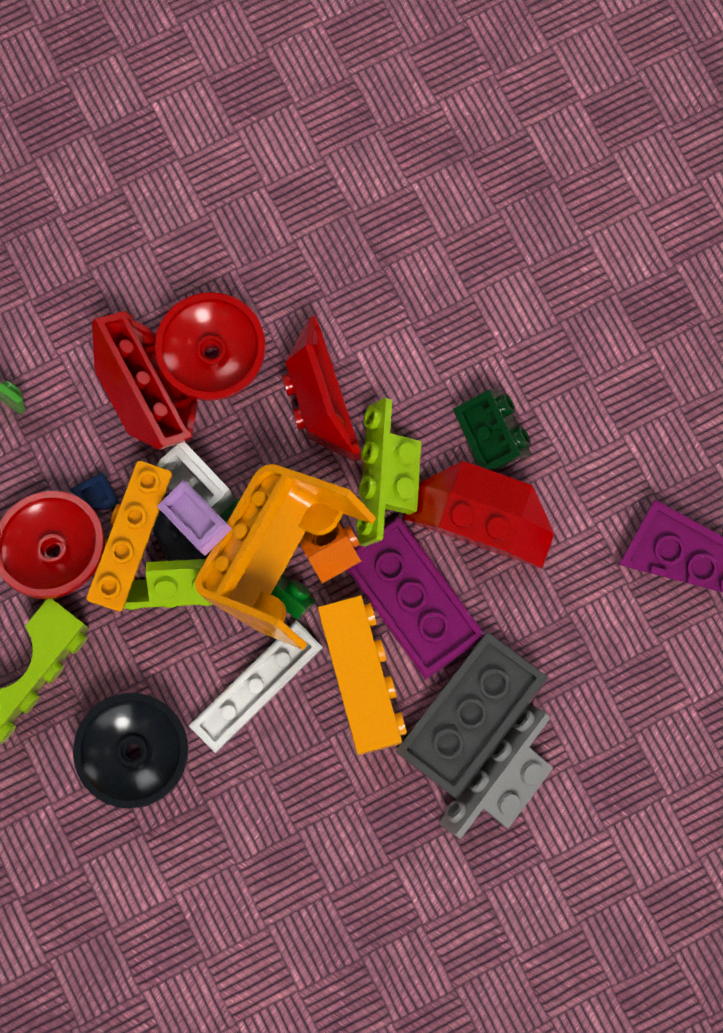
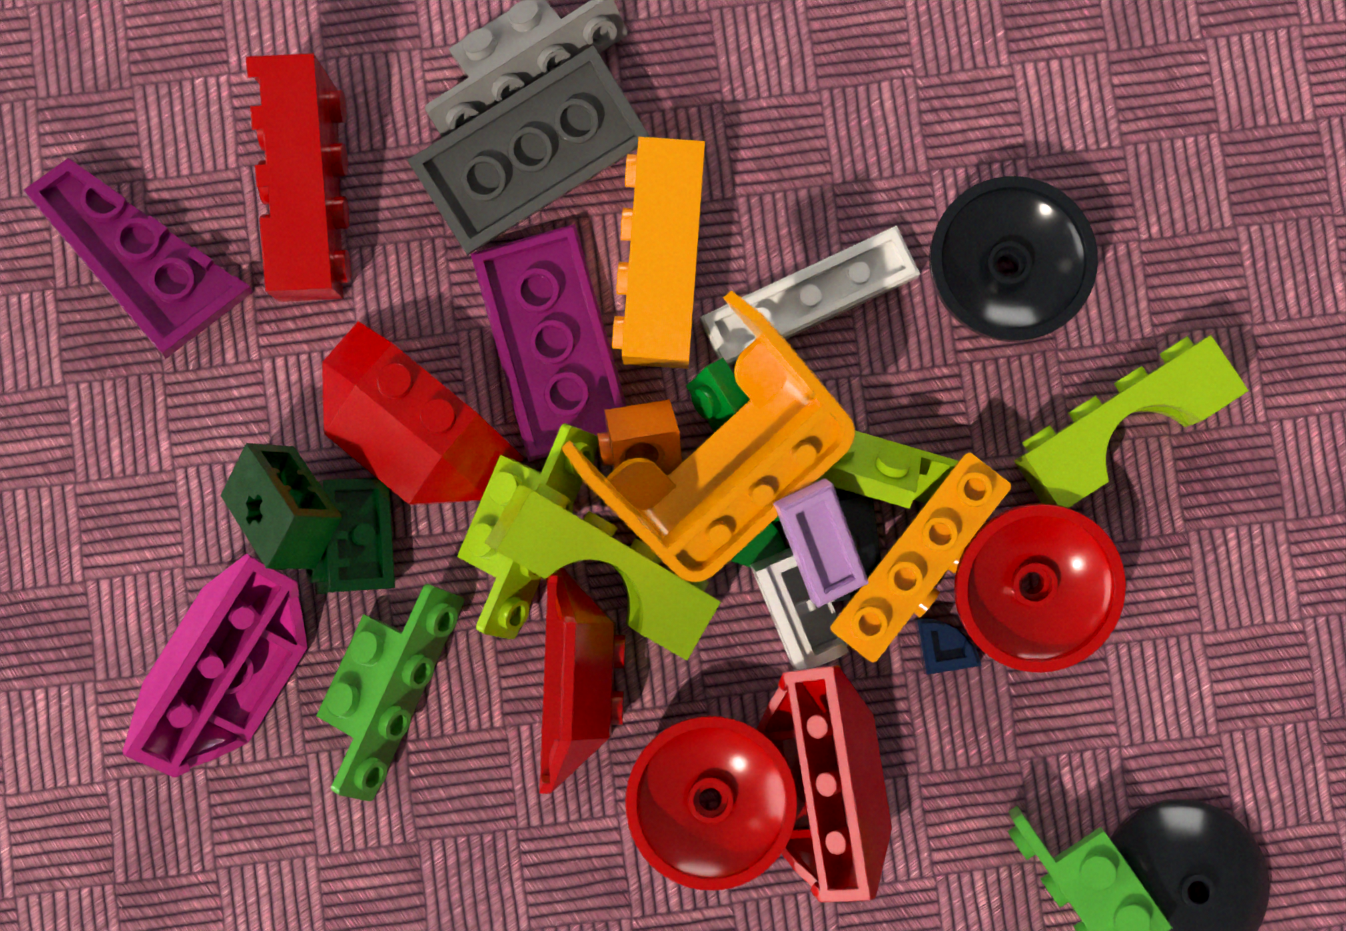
camera: 155 degrees left, 5 degrees up
none -> dark pink wedge [122,554,308,778]
none -> dark green brick [220,443,342,570]
none -> red wedge [246,53,351,302]
none -> bright green bracket [316,584,464,801]
none -> lime arch [485,482,721,661]

